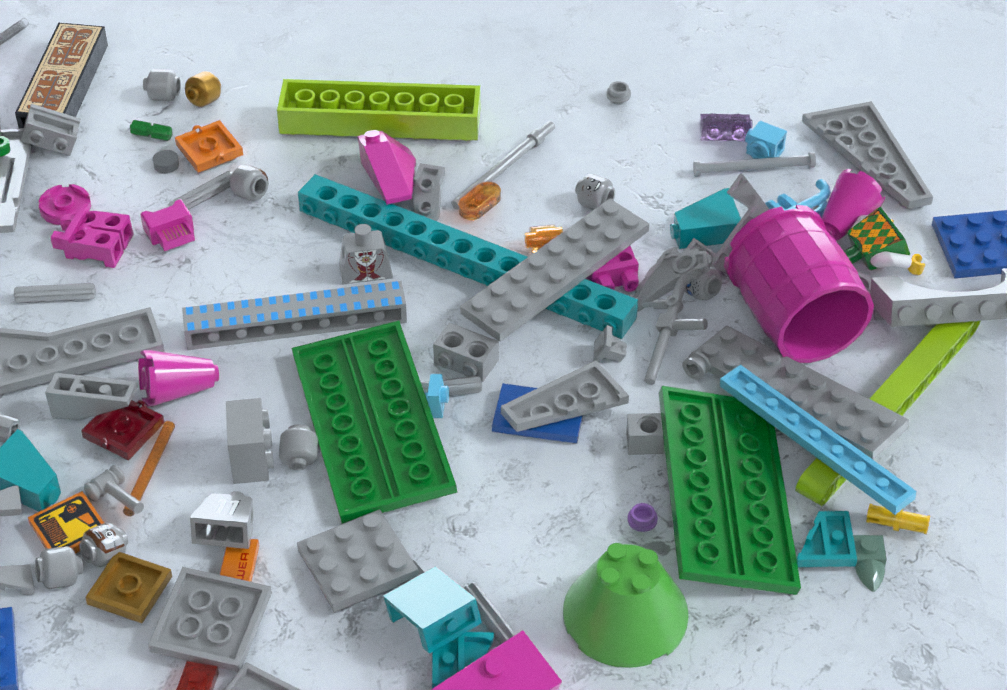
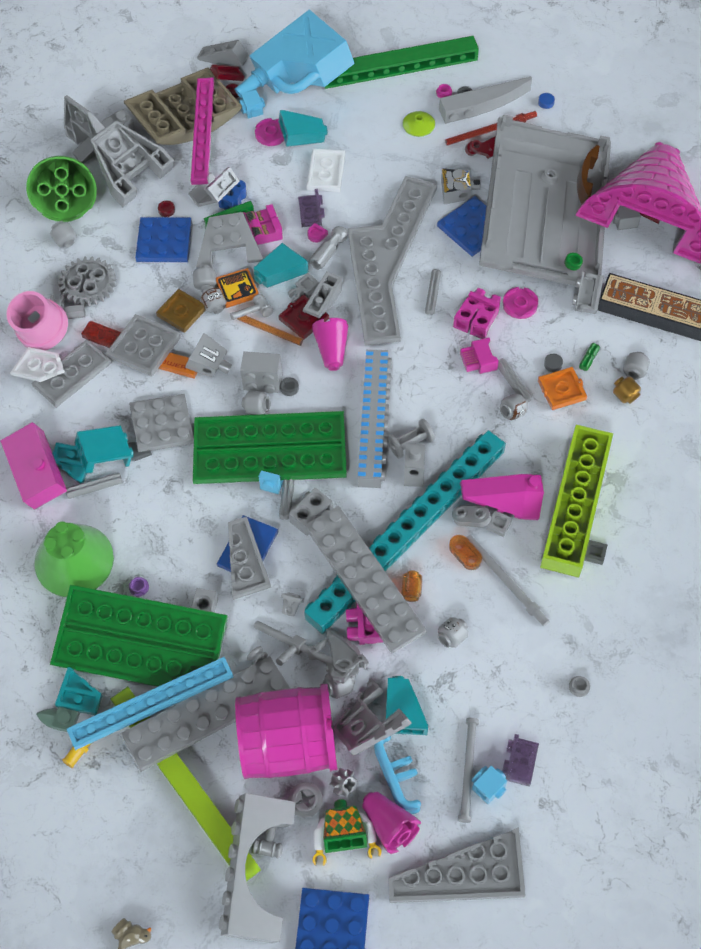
camera: 105 degrees right, 15 degrees up
none -> light grey plate [288,273,319,301]
none -> light grey hose [387,419,435,459]

